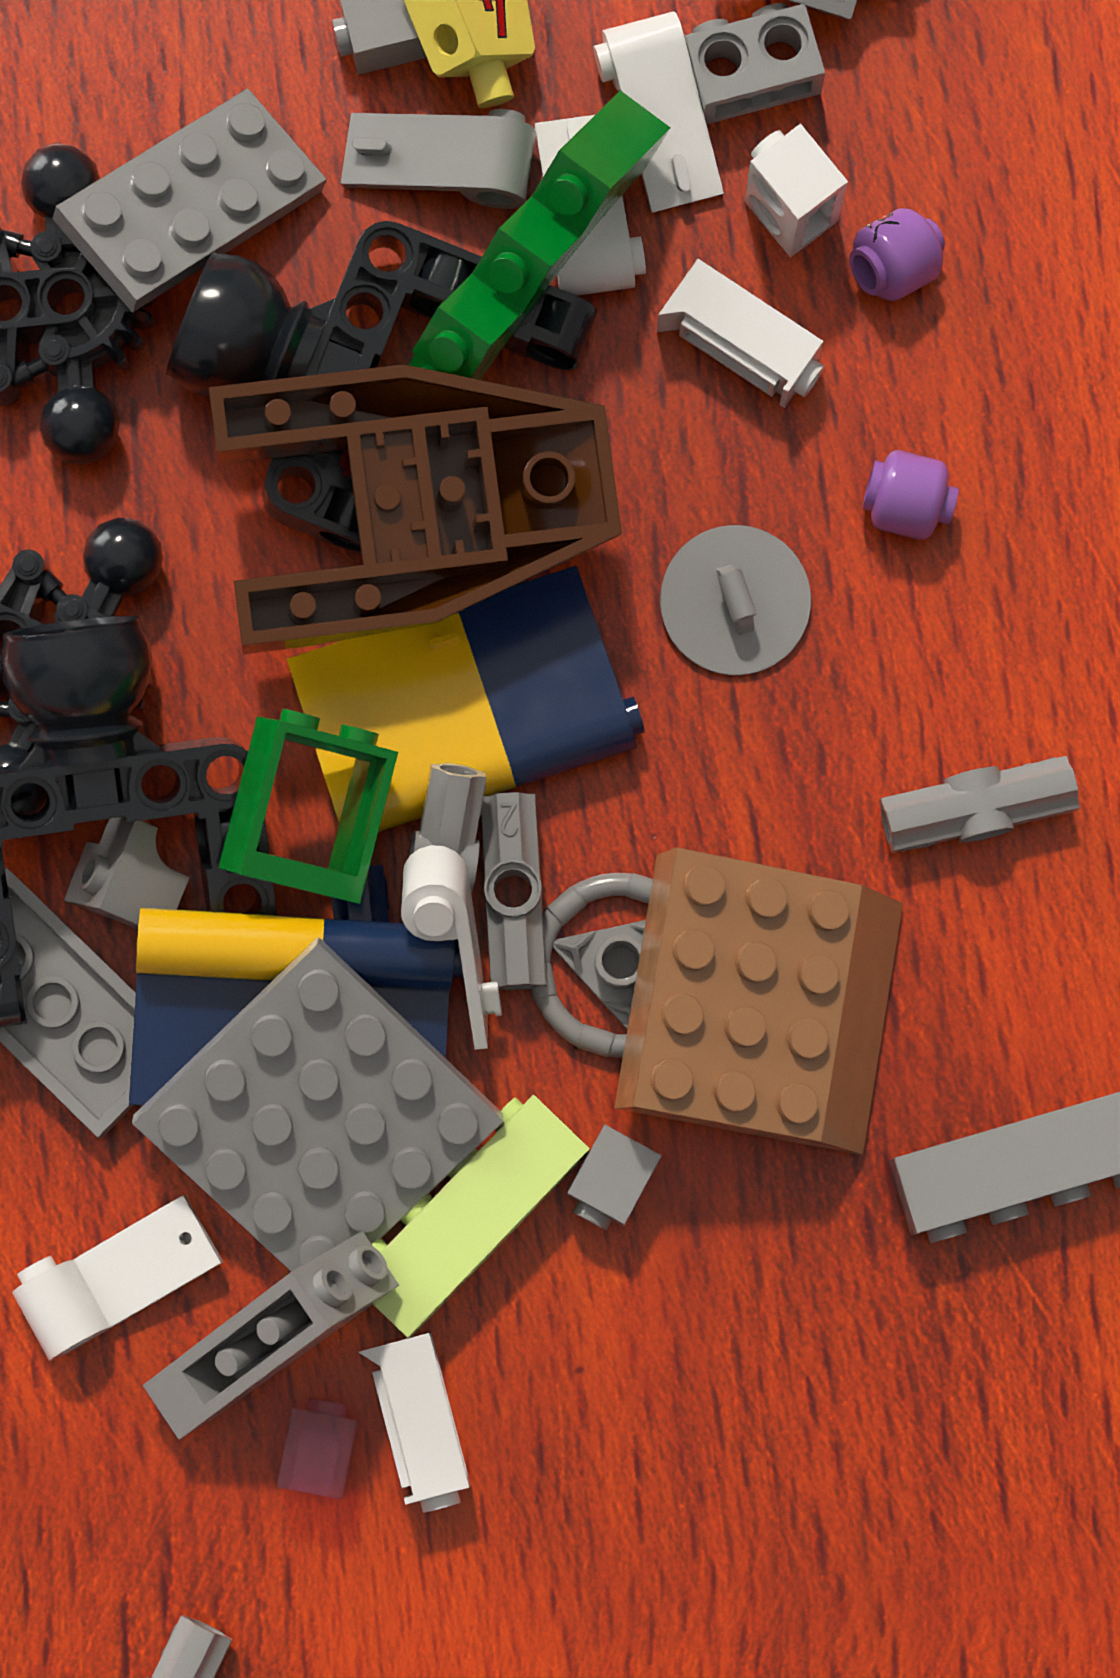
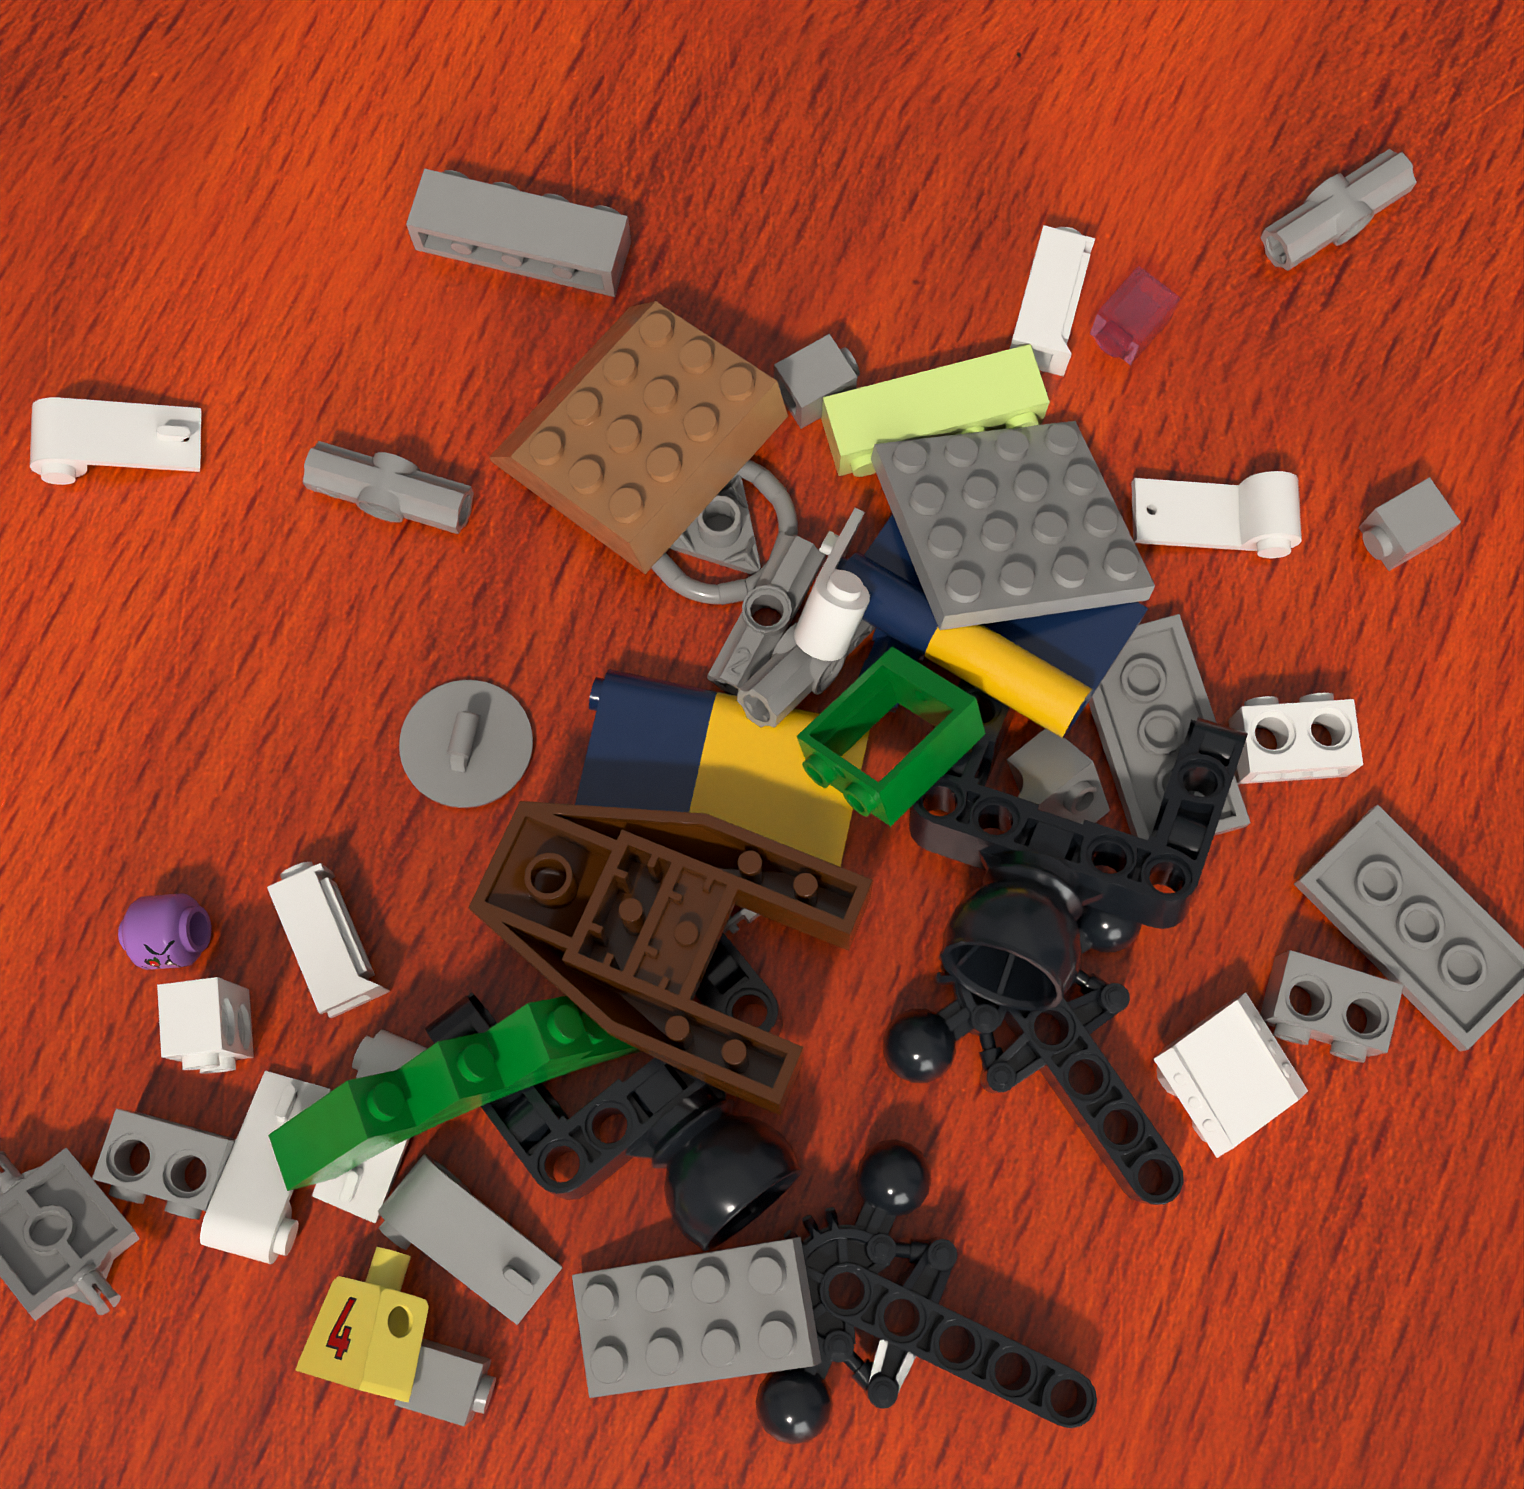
camera: 150 degrees left, 5 degrees down
light grey slope [142,1231,399,1440] -> none
medium lavender head [862,450,959,540] -> none

